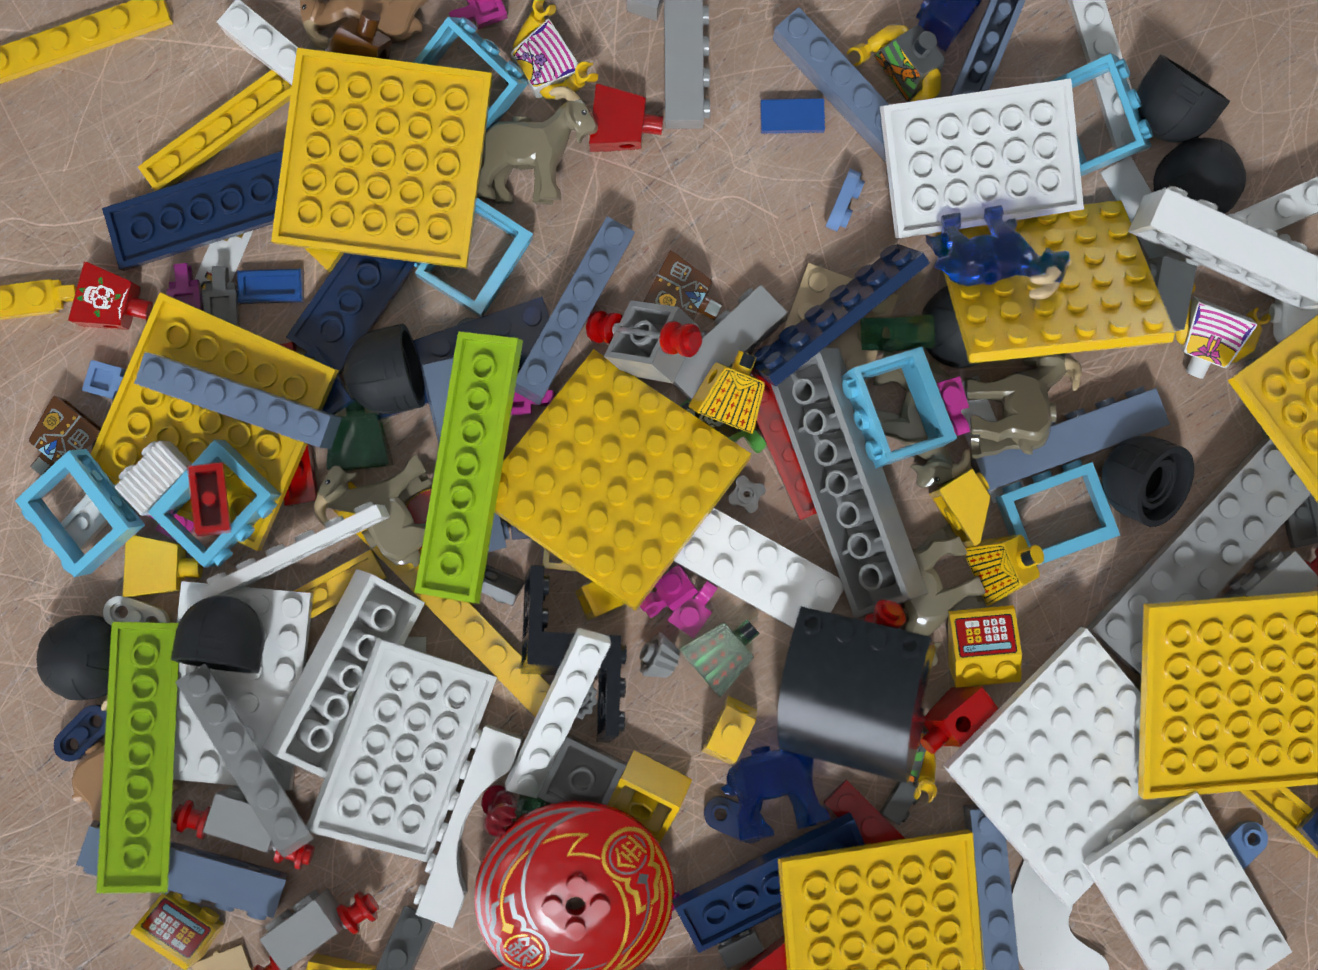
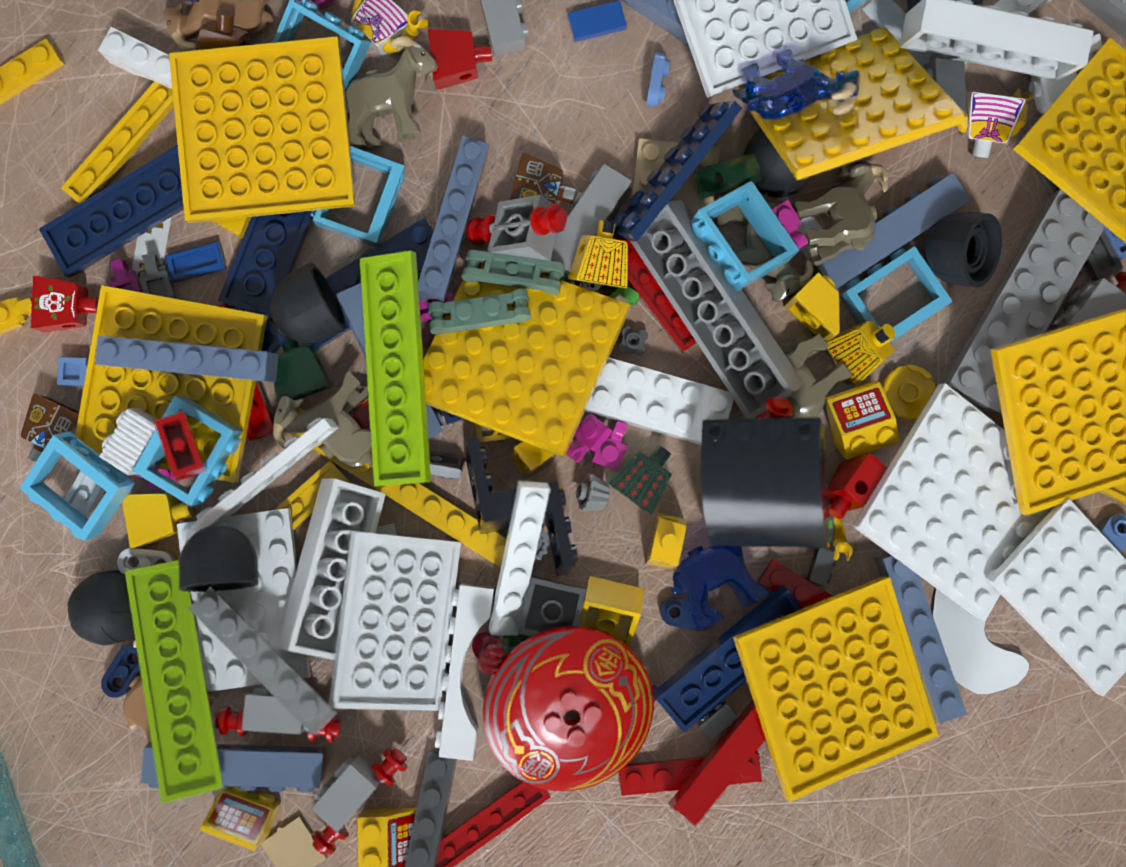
camera: 10 degrees left, 0 degrees up
none -> sand green plate [428,289,531,334]
none -> sand green plate [461,250,565,295]
none -> yellow tile [881,365,936,420]

